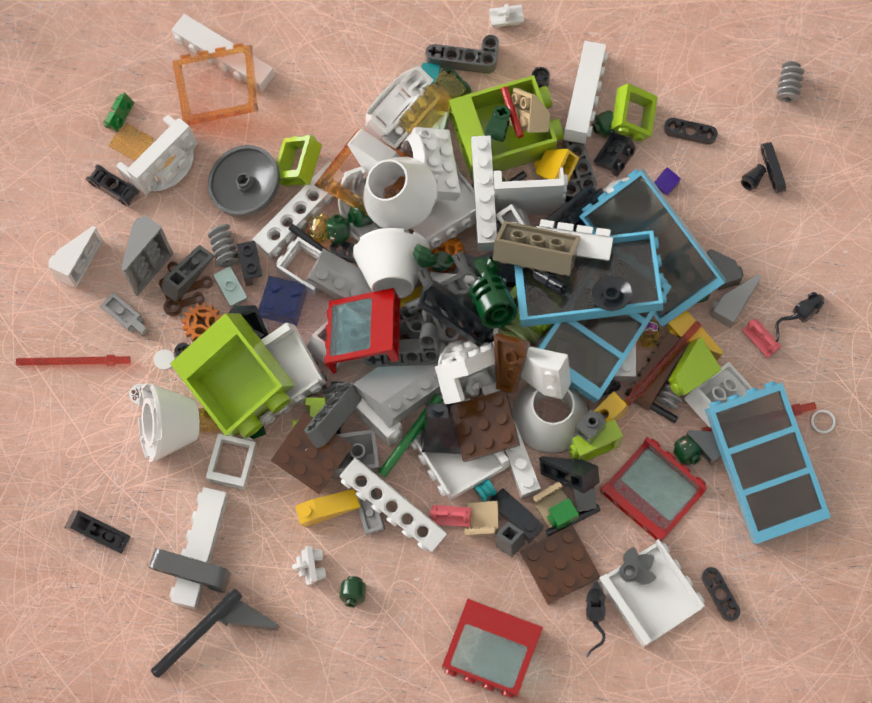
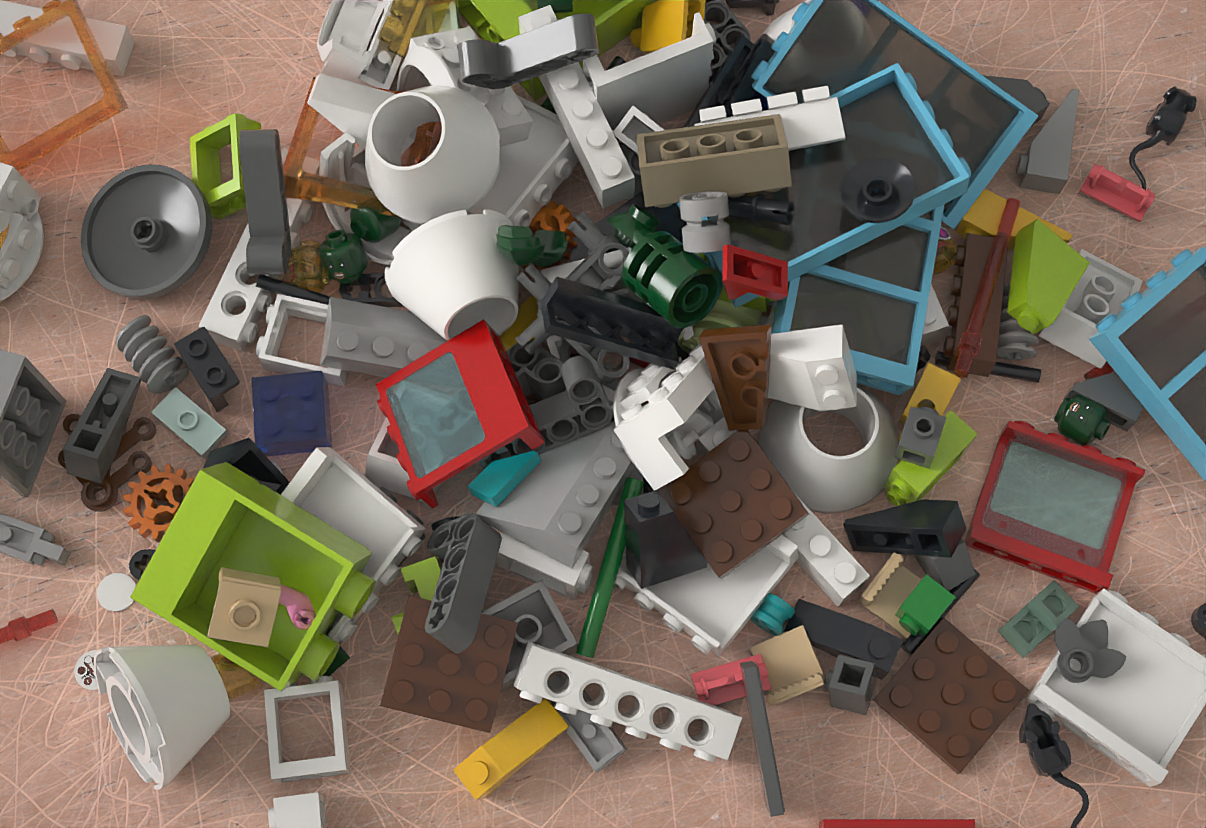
camera: 25 degrees left, 0 degrees up
none -> tan piece [207,567,282,647]
none -> dark grey beam [239,129,291,275]
none -> bright pink arm [279,584,316,630]
none -> dark grey beam [457,14,599,89]
none -> teal tile [467,451,541,507]
none -> light grey wheel [679,191,731,253]
none -> red slope [723,244,788,301]
none -> dark grey tile [740,661,785,817]
none -> sand green slope [998,580,1080,658]

